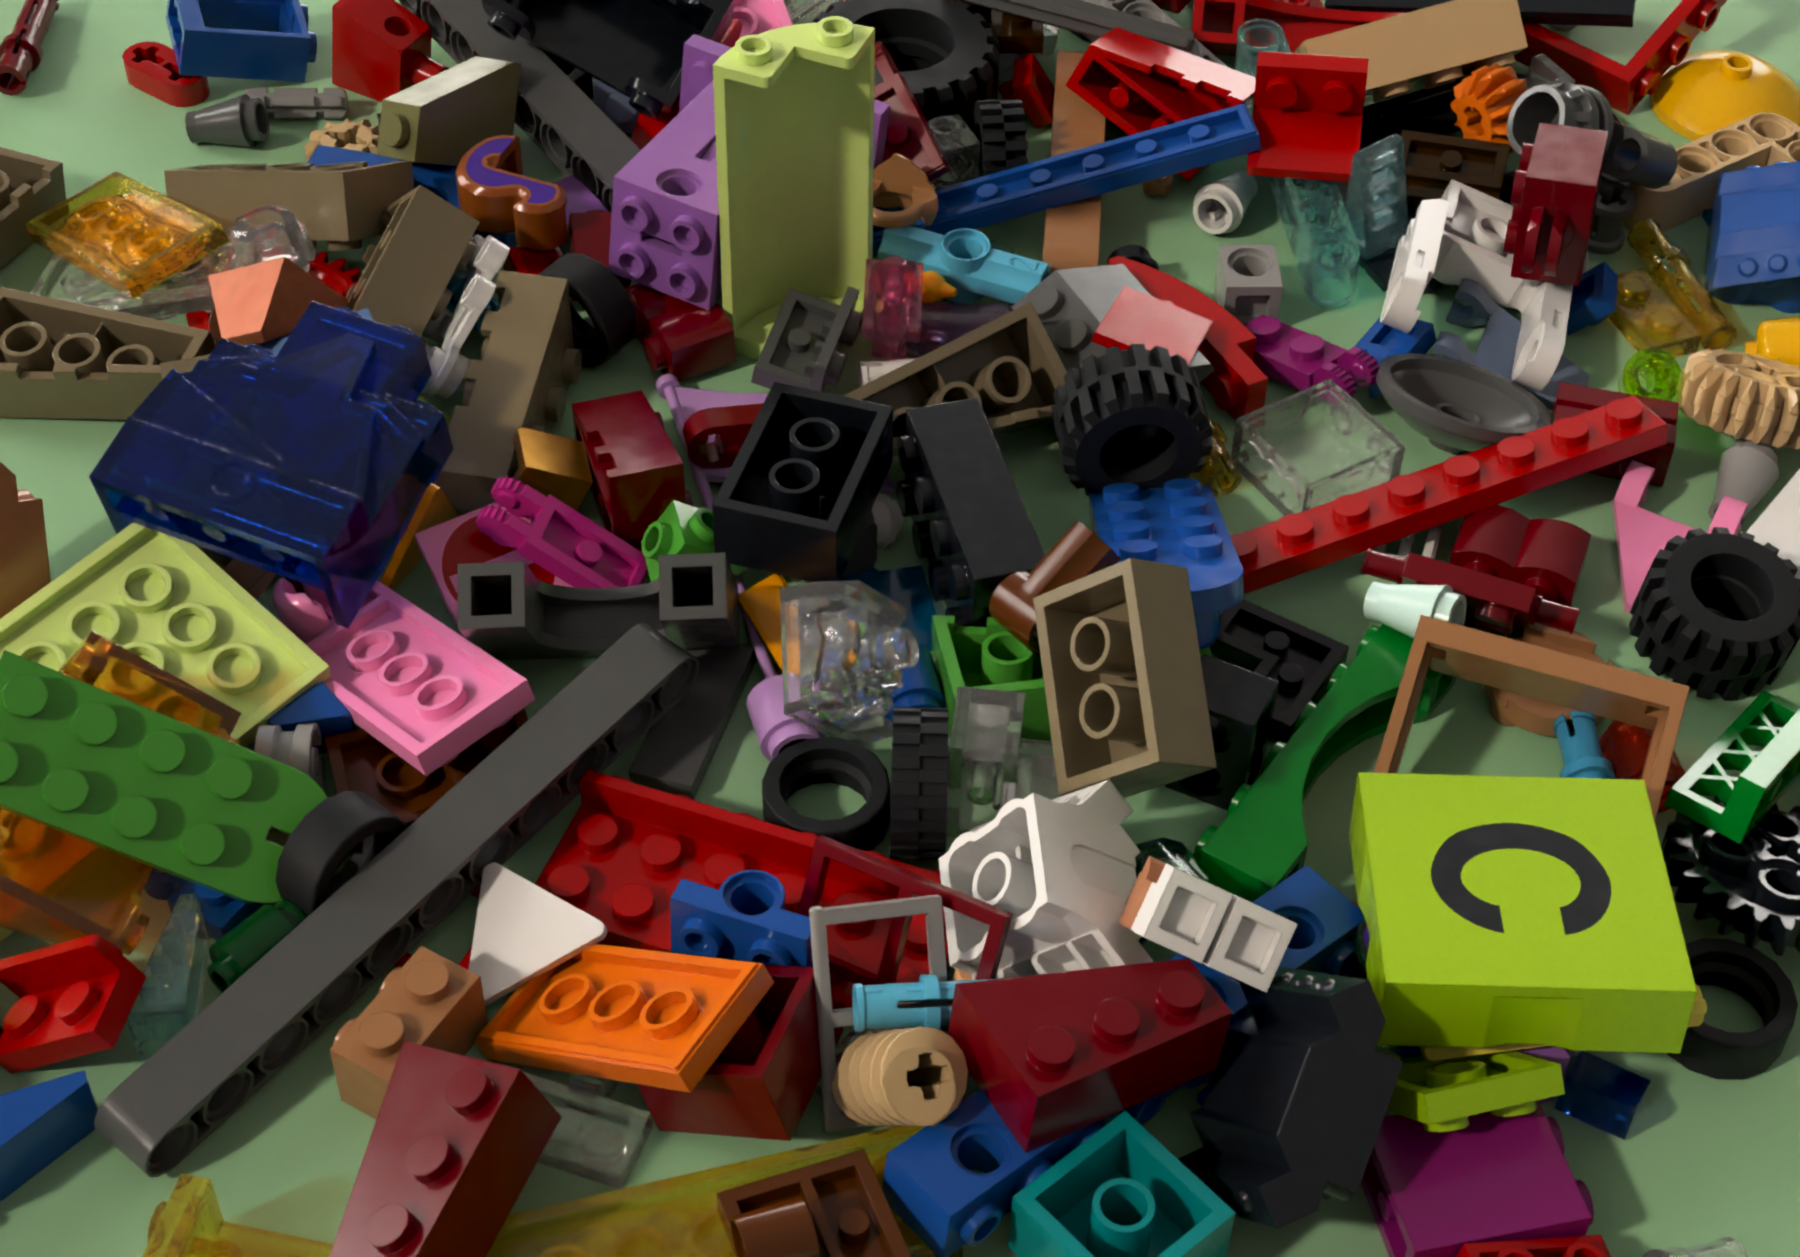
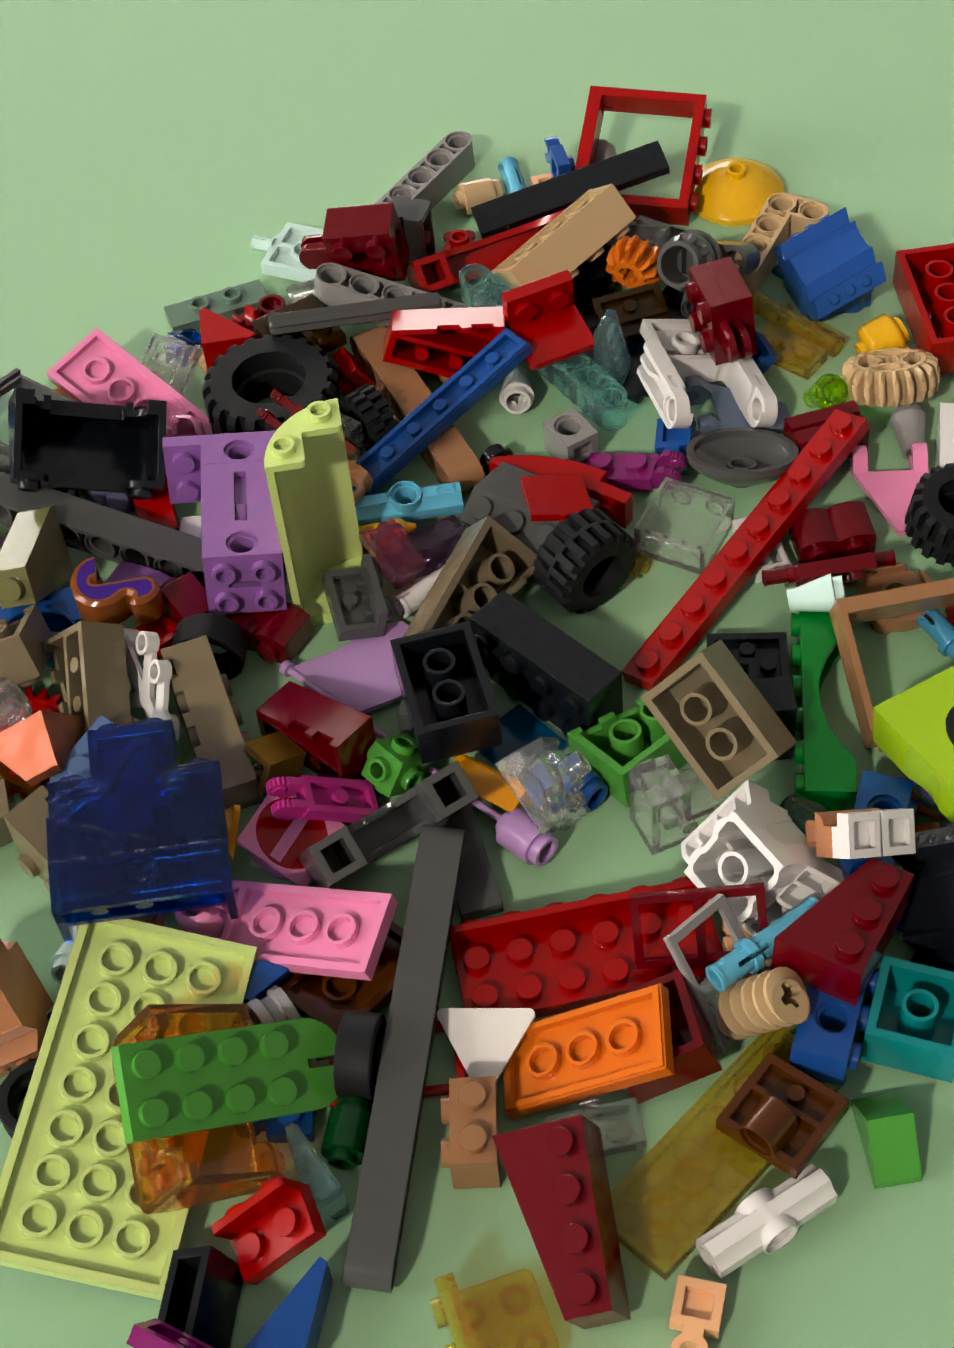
camera: 25 degrees left, 5 degrees up
blue plate [670,869,813,967] -> none
dark red beam [682,403,763,469] -> none
black tyre [762,737,890,851] -> none
black tyre [890,707,949,859] -> none
reddish brown piece [989,521,1121,656] -> none
blue plate [1089,478,1244,650] -> none

